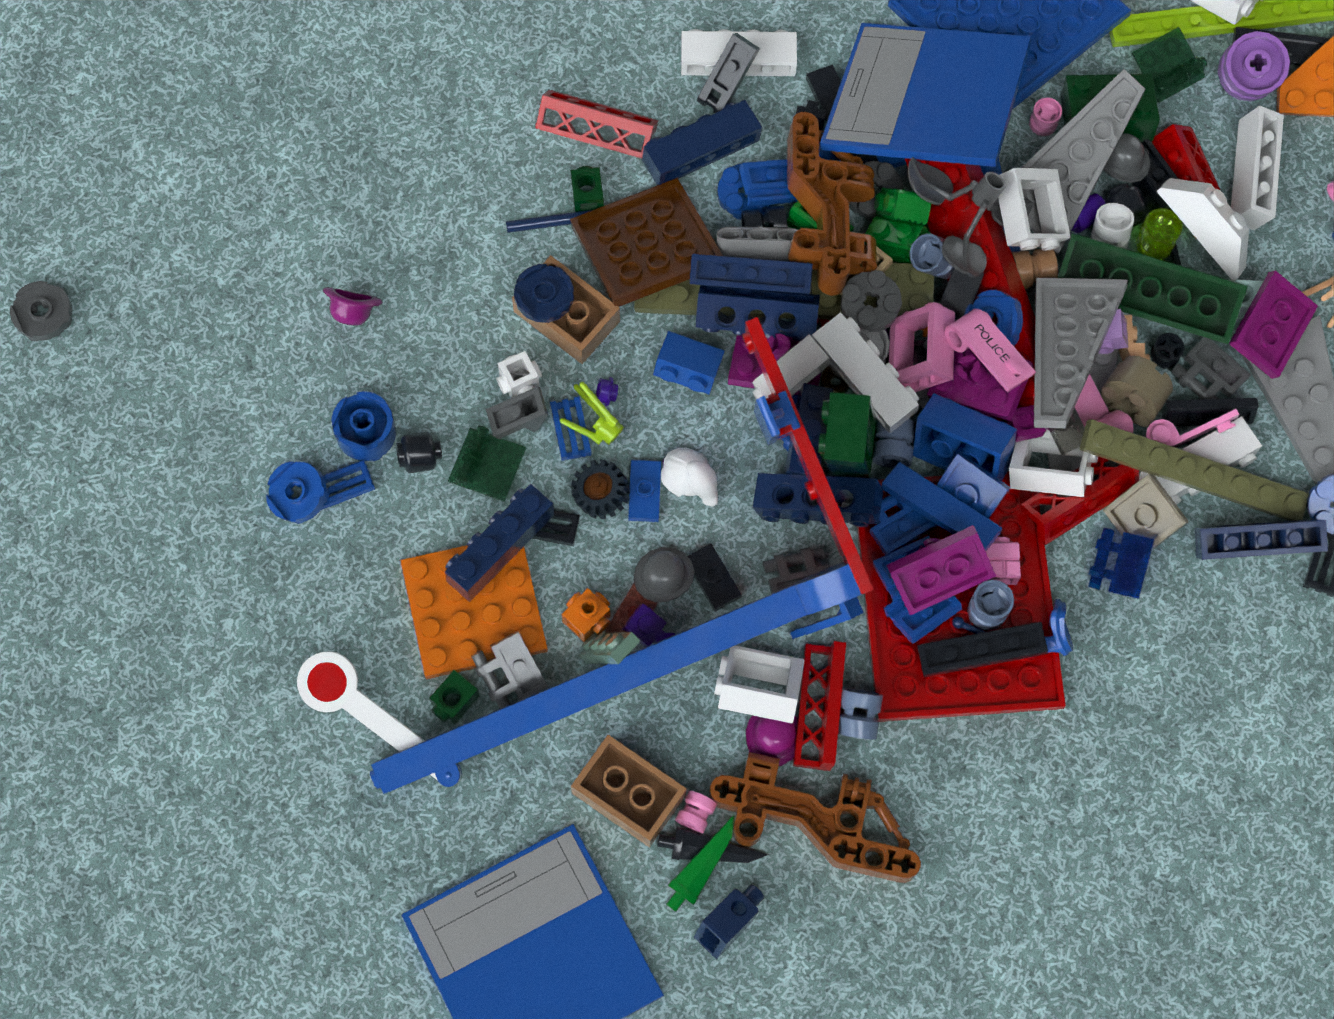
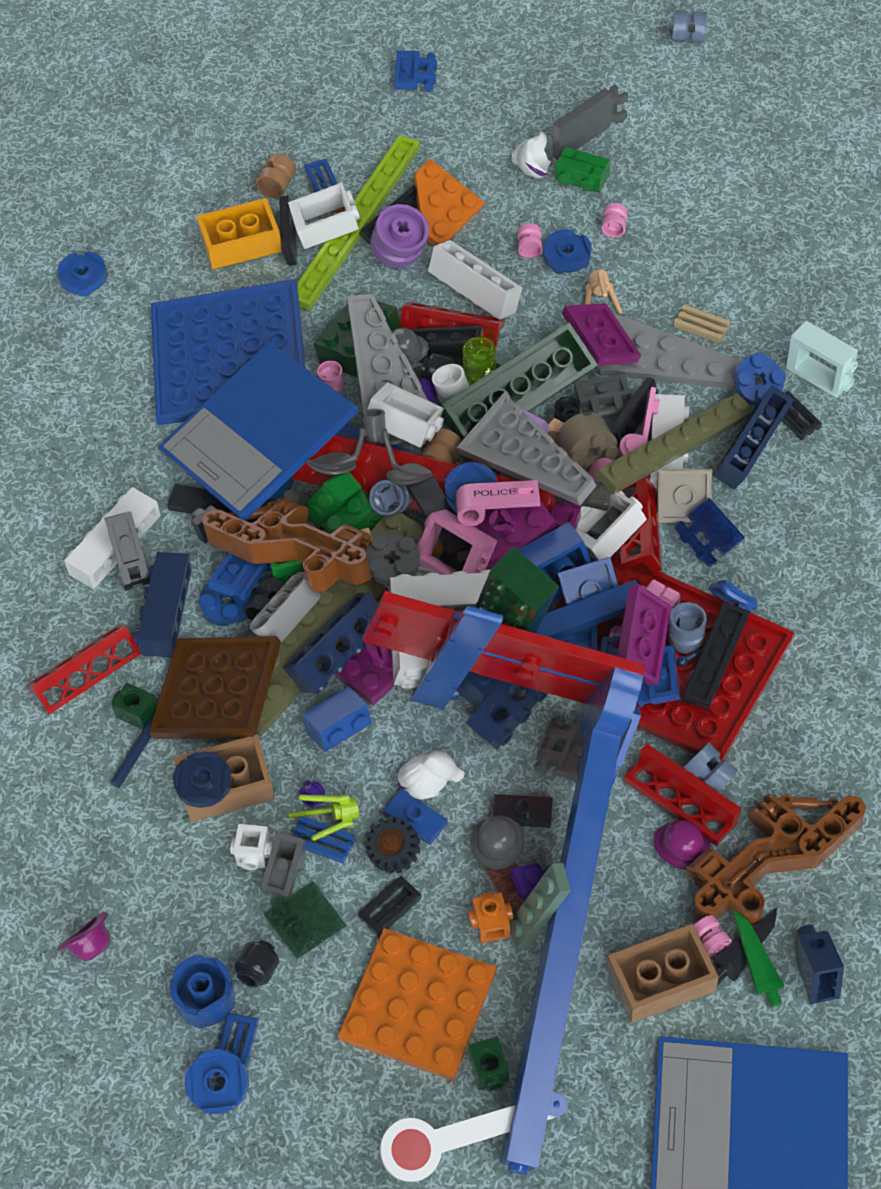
camera: 50 degrees left, 15 degrees down
dark blue brick [445,483,554,602] -> none
plate [471,631,548,709] -> none
dark blue fence [690,254,813,294] -> none
white window [714,645,805,723] -> none
clear green hinge [1132,27,1208,103] -> none
white wedge [1157,178,1249,281] -> none

